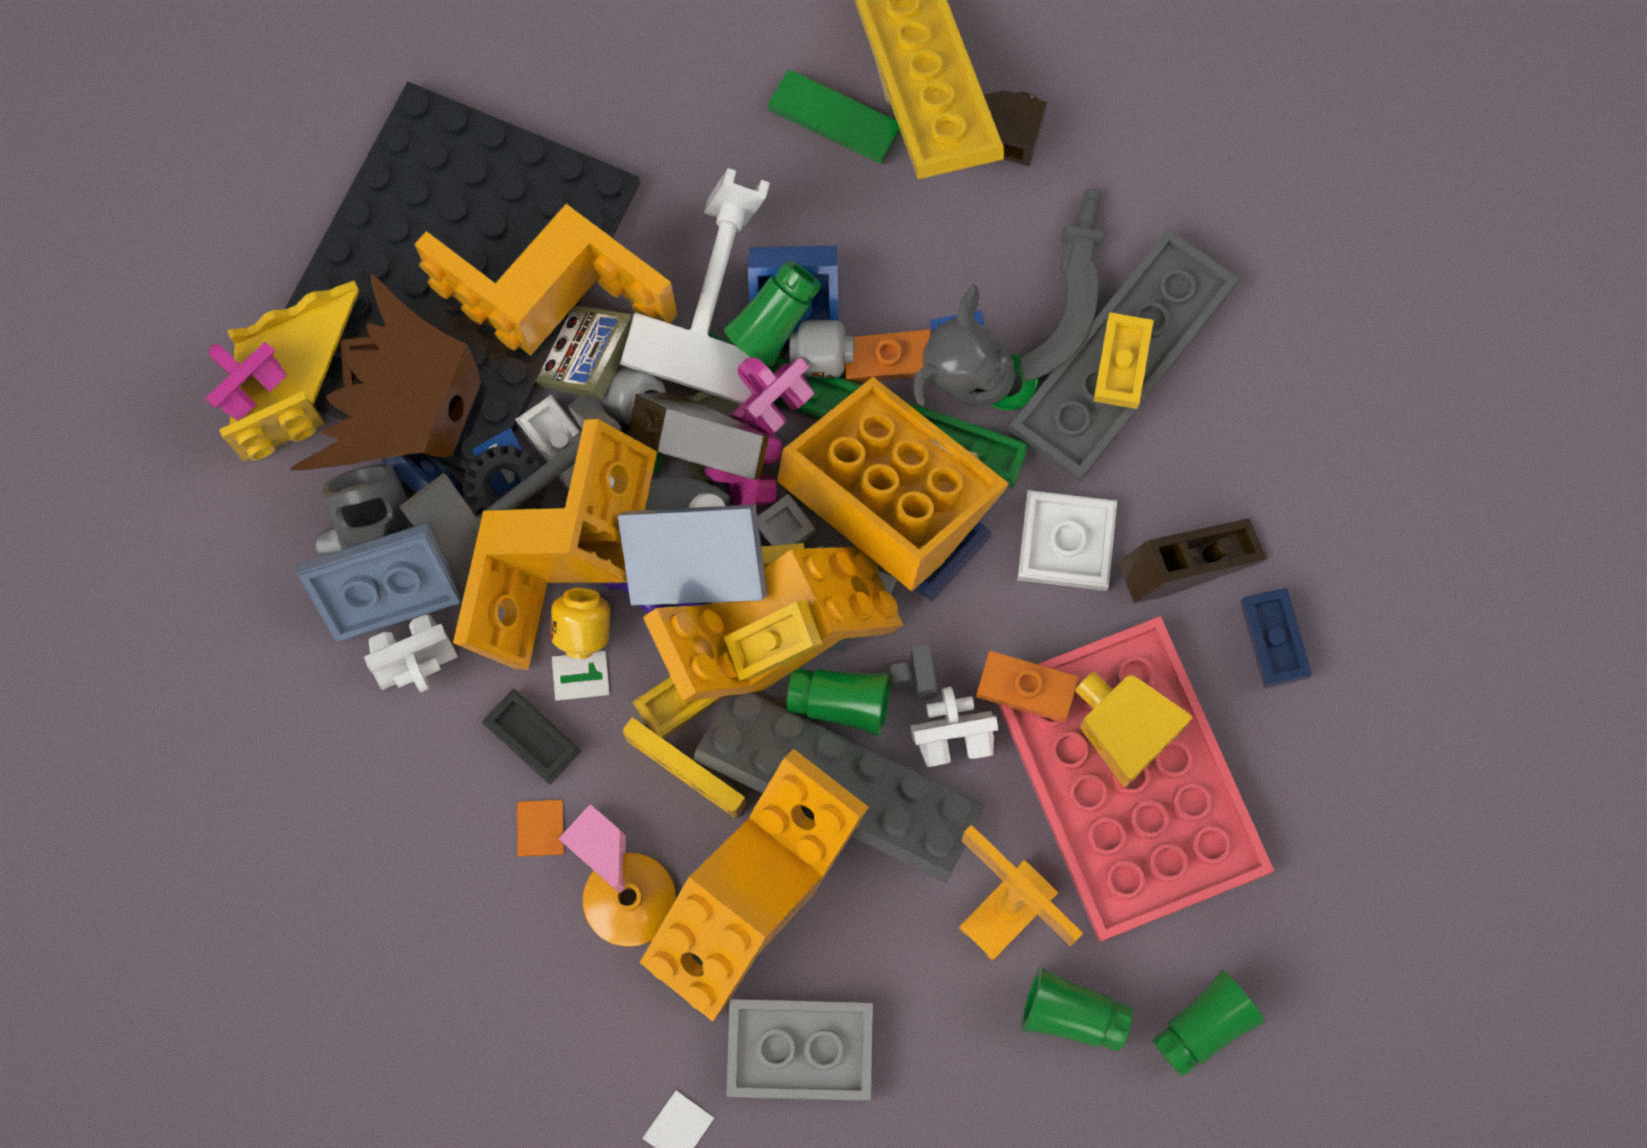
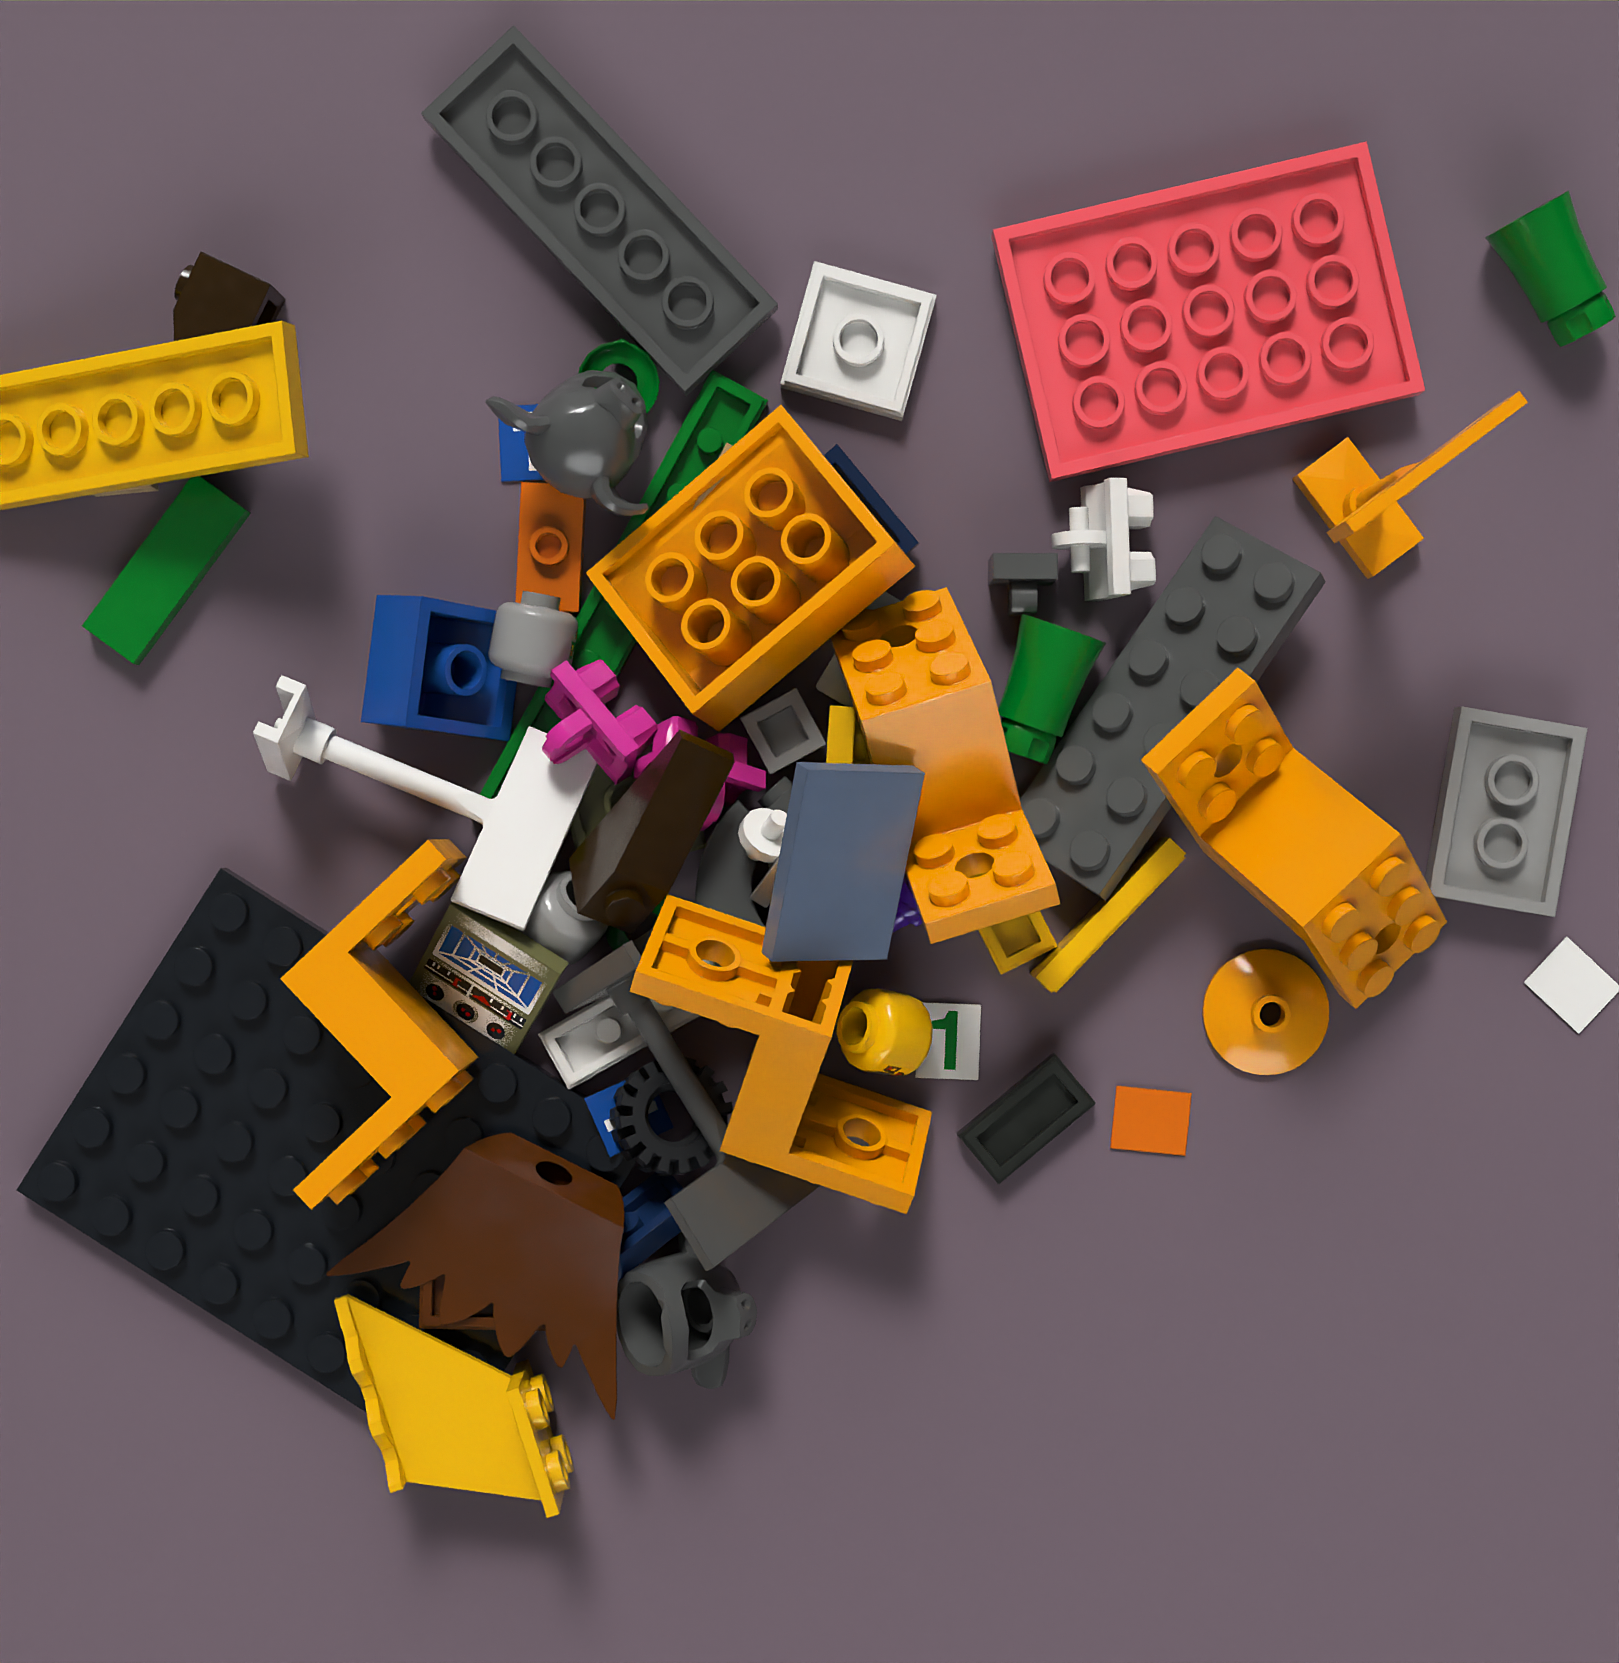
camera: 85 degrees left, 15 degrees up
dark pink hips [205,341,287,421] -> none
sand blue tile [297,523,464,642] -> none
white hips [364,614,458,693] -> none
bright pink tile [559,805,626,893] -> none
green plant [724,261,821,366] -> none
yellow plate [724,600,823,681] -> none
orange plate [976,650,1079,723] -> none
dark grey sword [1019,189,1106,381] -> none
green plant [1020,966,1133,1051] -> none
yellow torso [1075,671,1193,788] -> none
yellow plate [1093,312,1154,409] -> none
dark brown slope [1117,518,1267,604] -> none
dark blue plate [1240,588,1312,689] -> none

